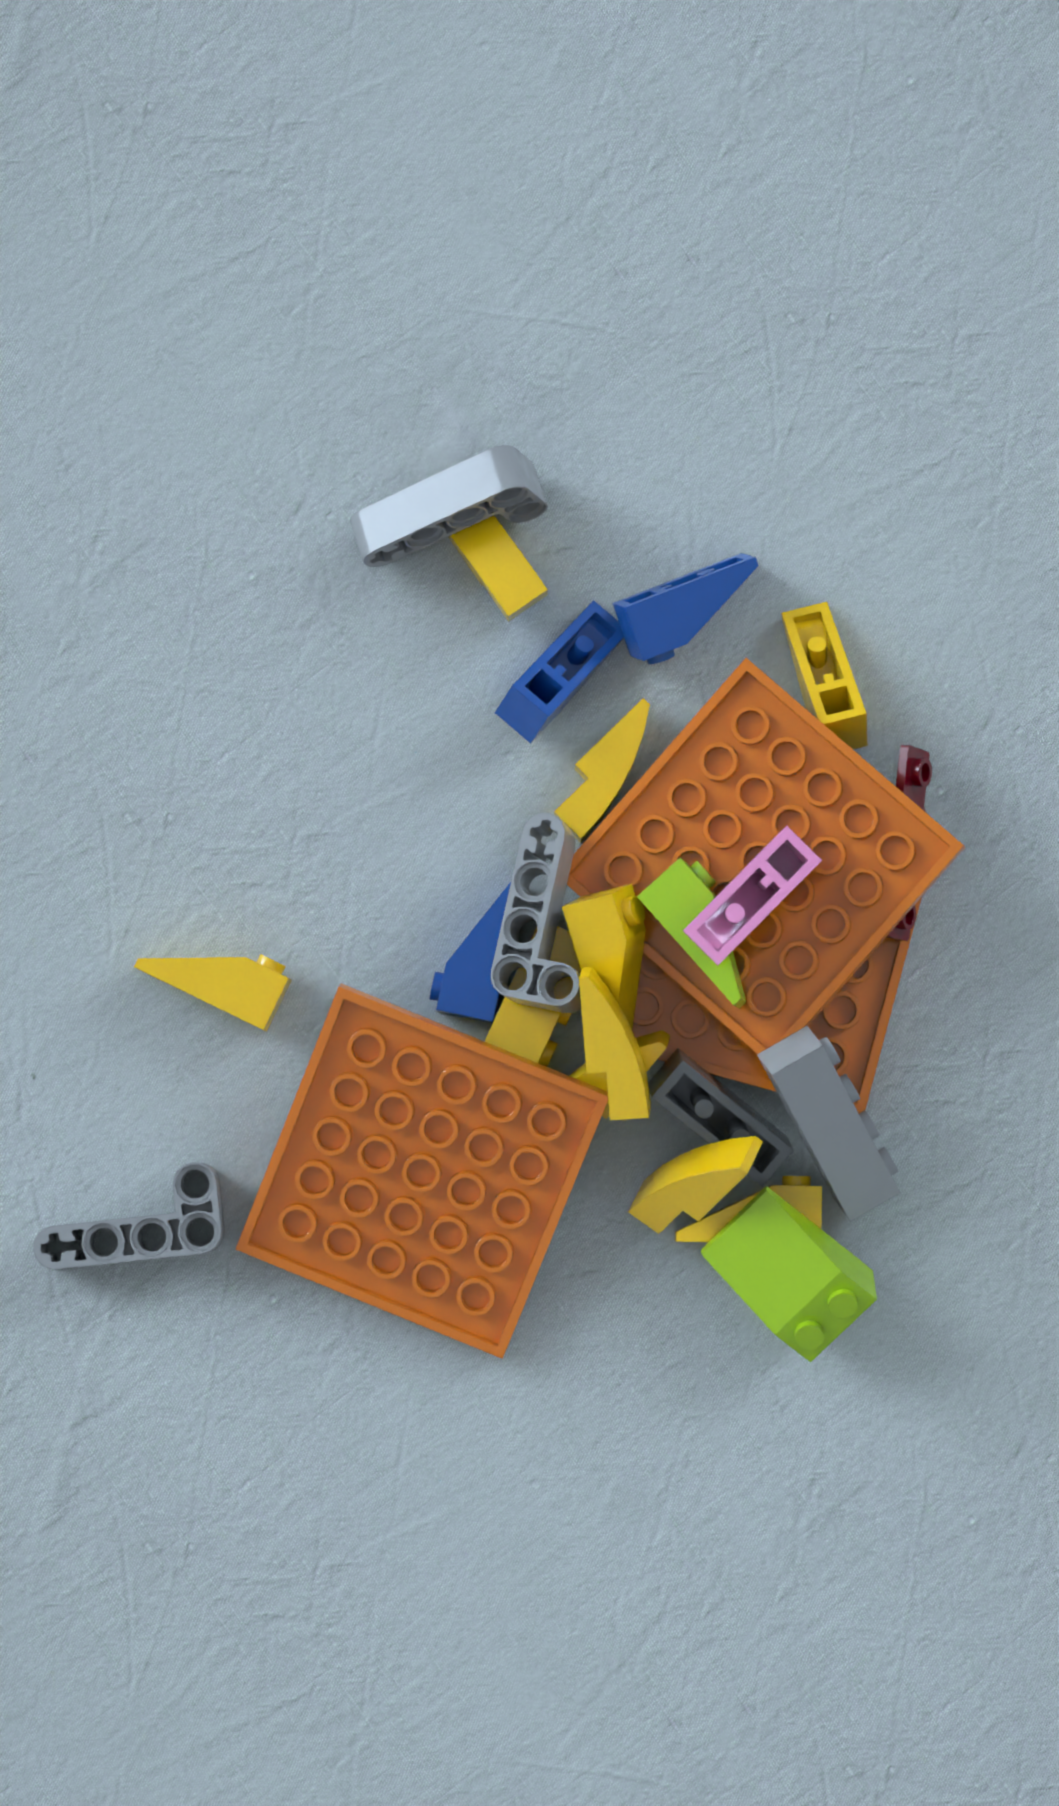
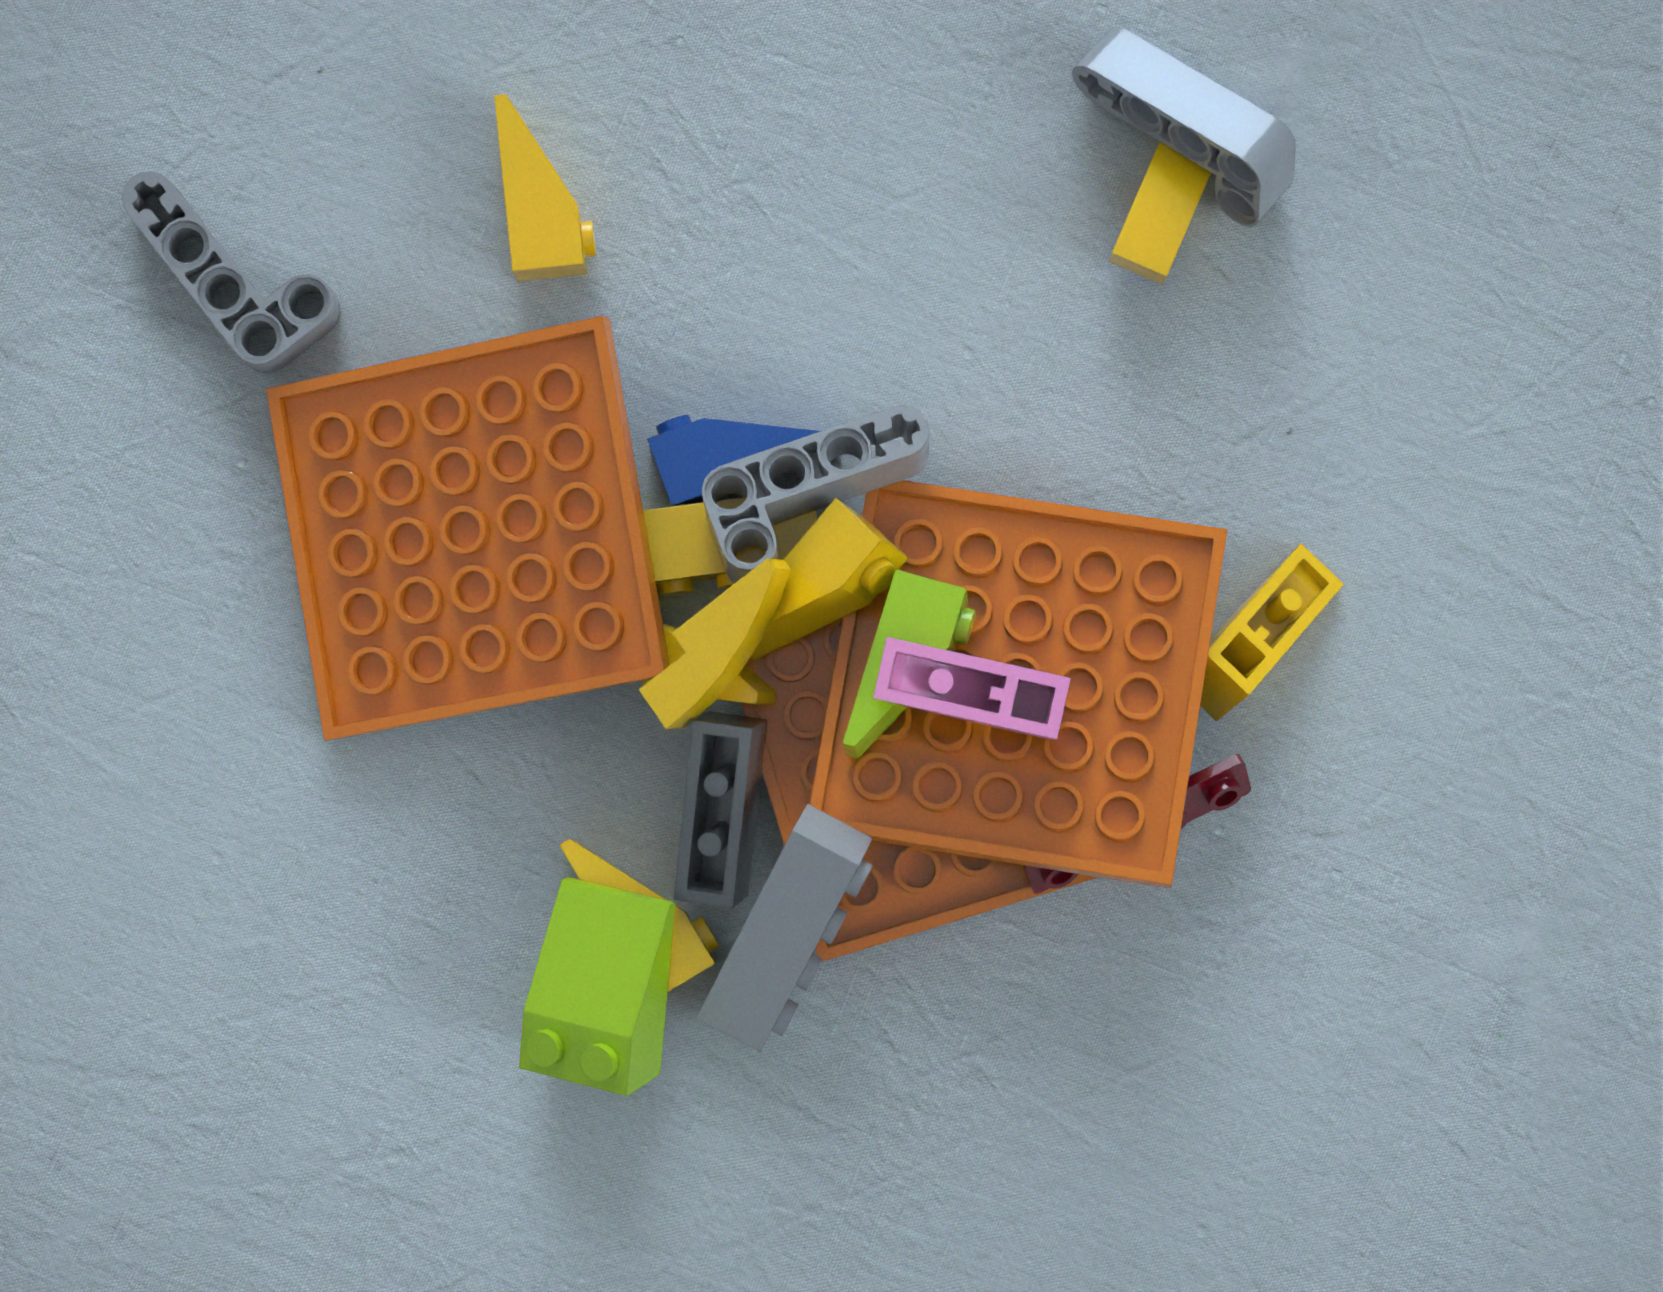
camera: 55 degrees right, 0 degrees up
blue slope [494,600,624,744] -> none
yellow slope [554,698,650,843] -> none
blue slope [612,553,759,664] -> none
yellow slope [628,1136,763,1234] -> none

